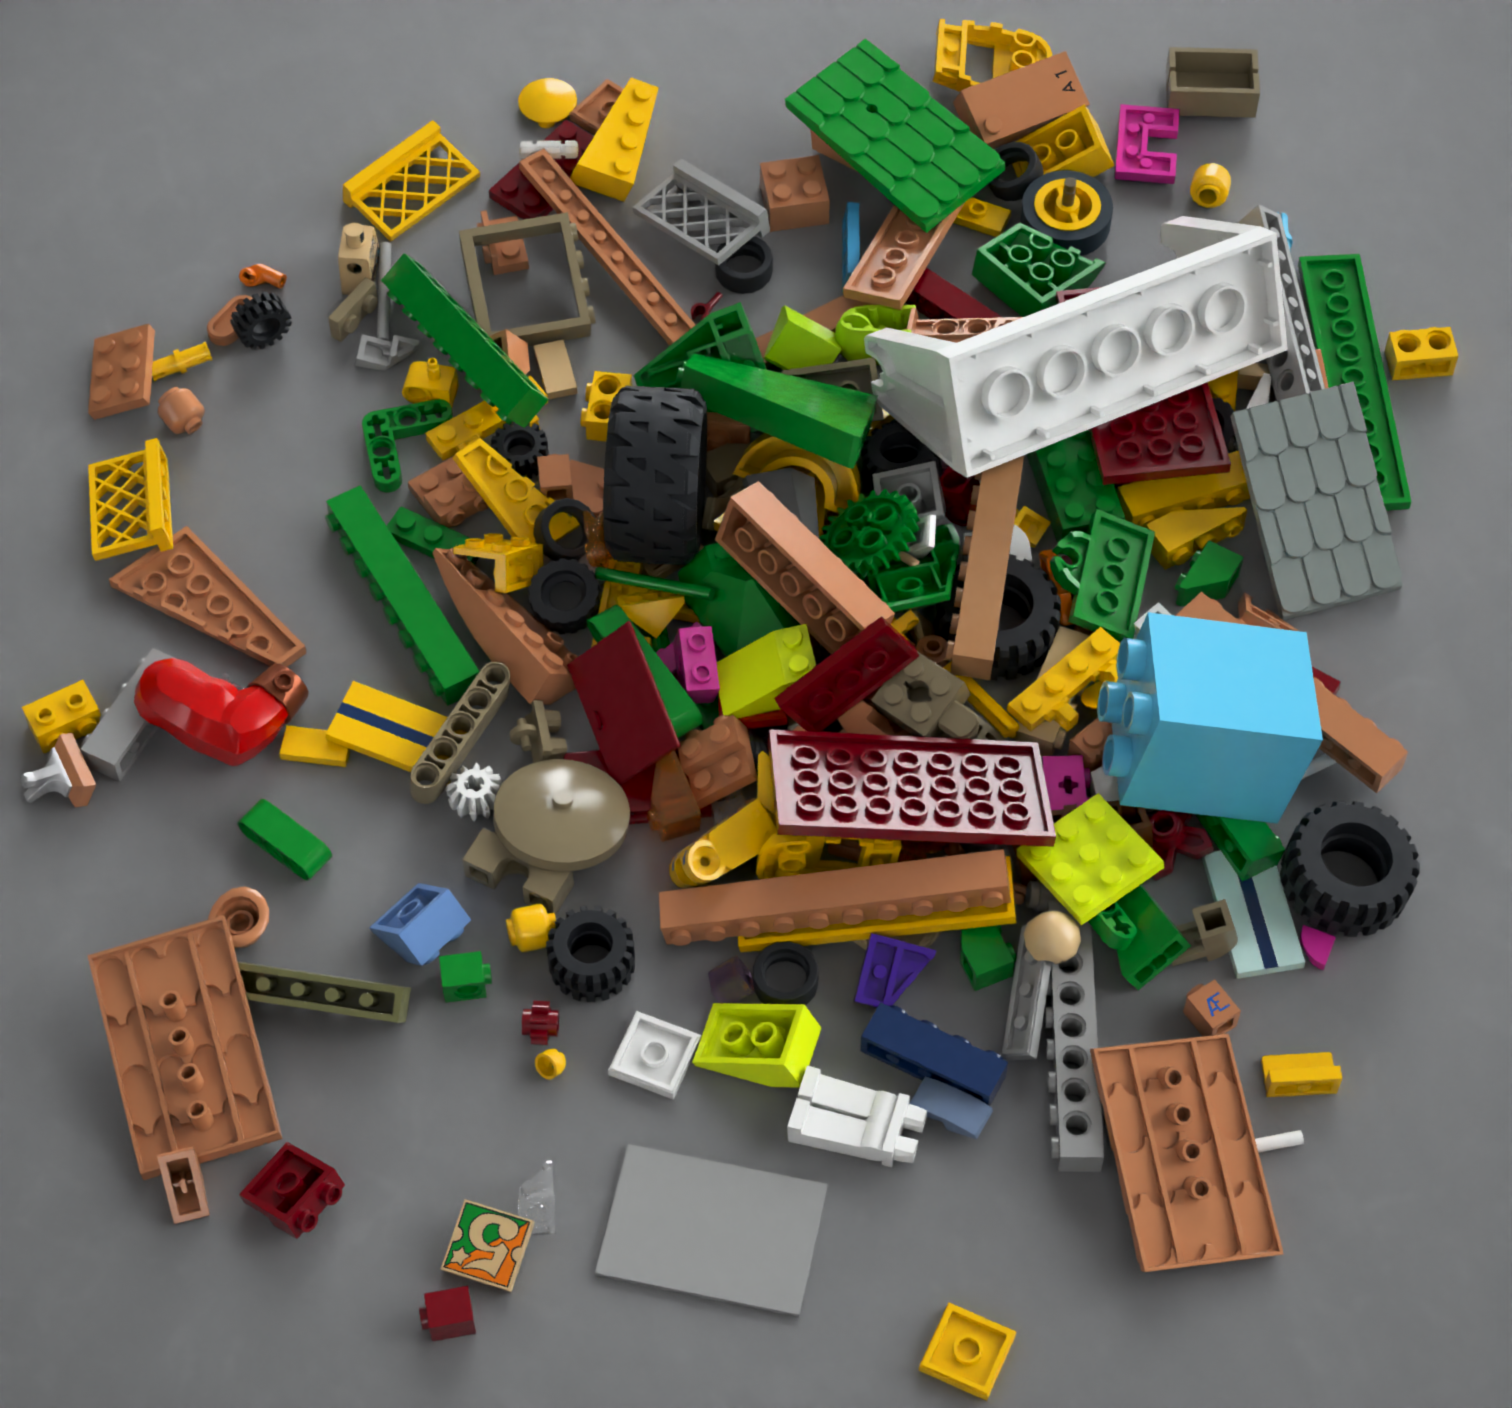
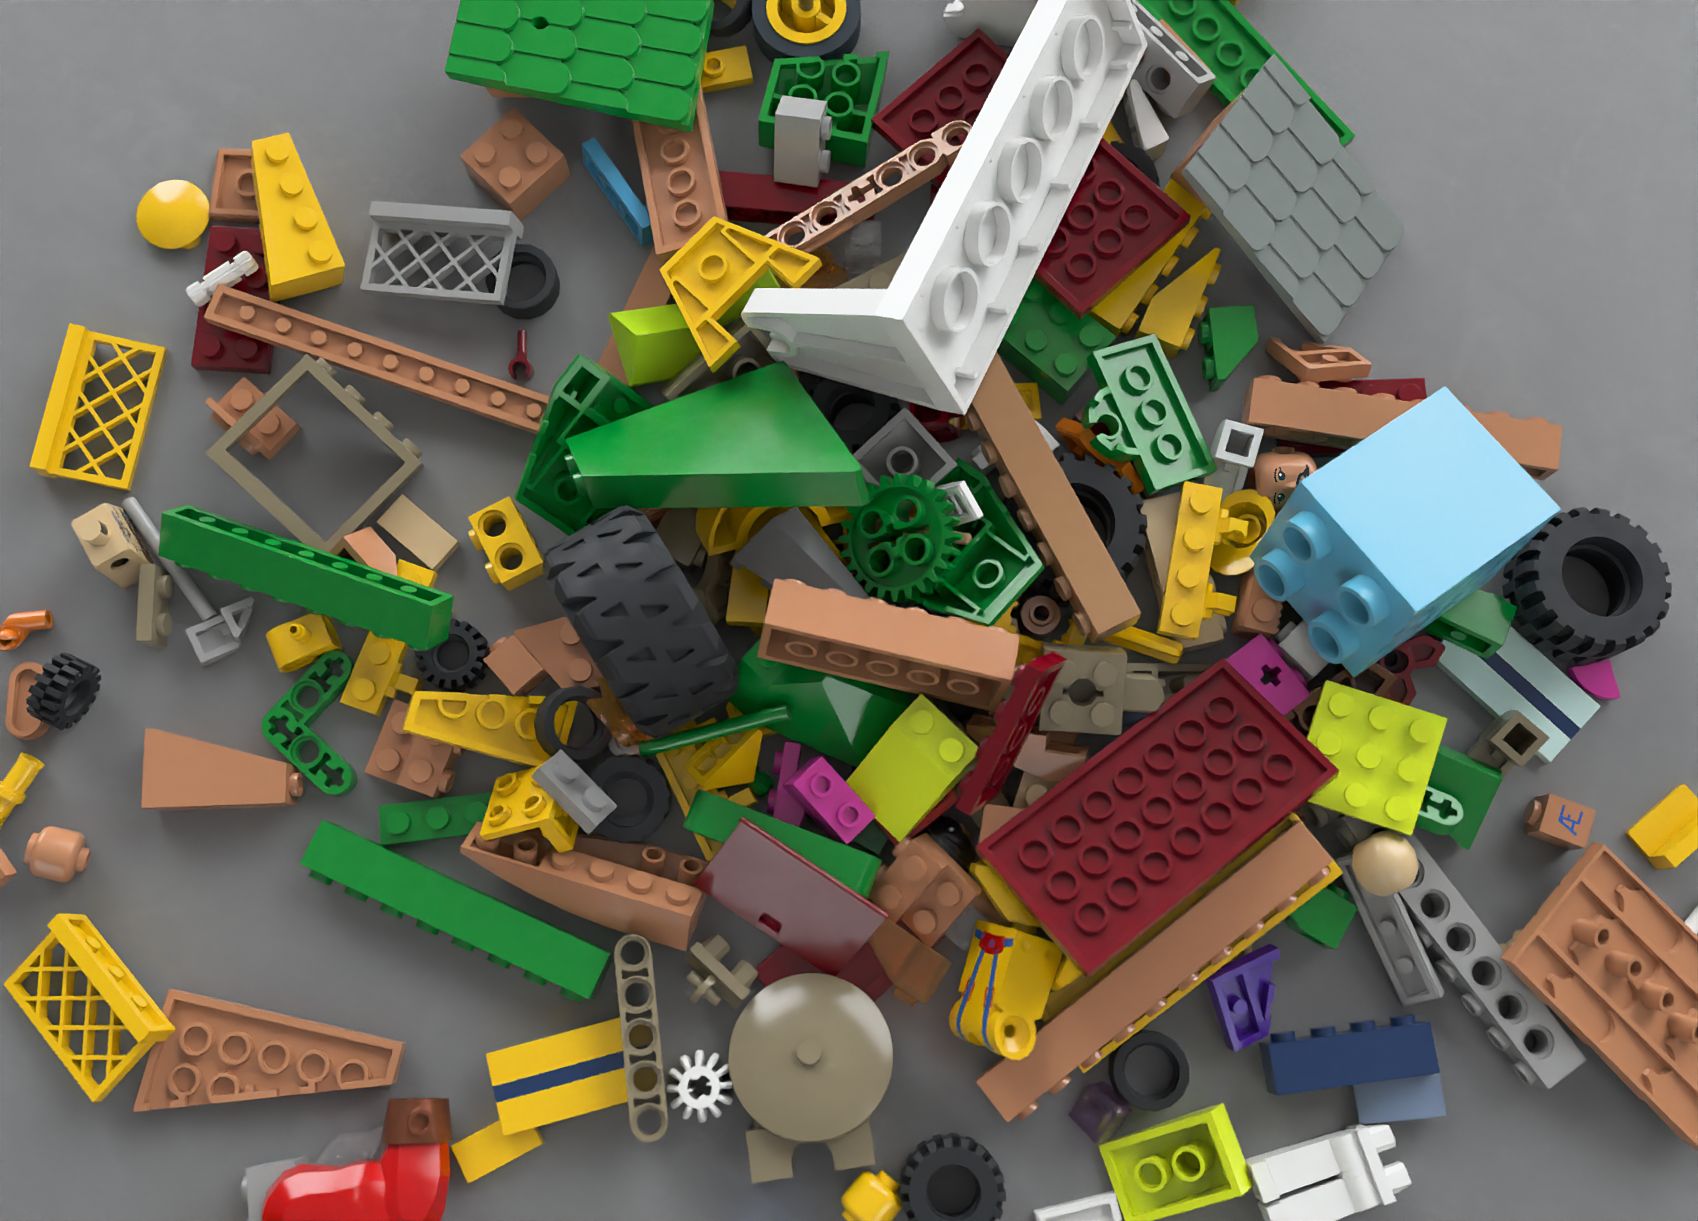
camera: 35 degrees left, 20 degrees up
none -> nougat slope [141,728,304,811]
none -> light grey plate [531,749,617,834]
none -> yellow wing [659,216,822,374]
none -> light grey brick [774,95,832,187]

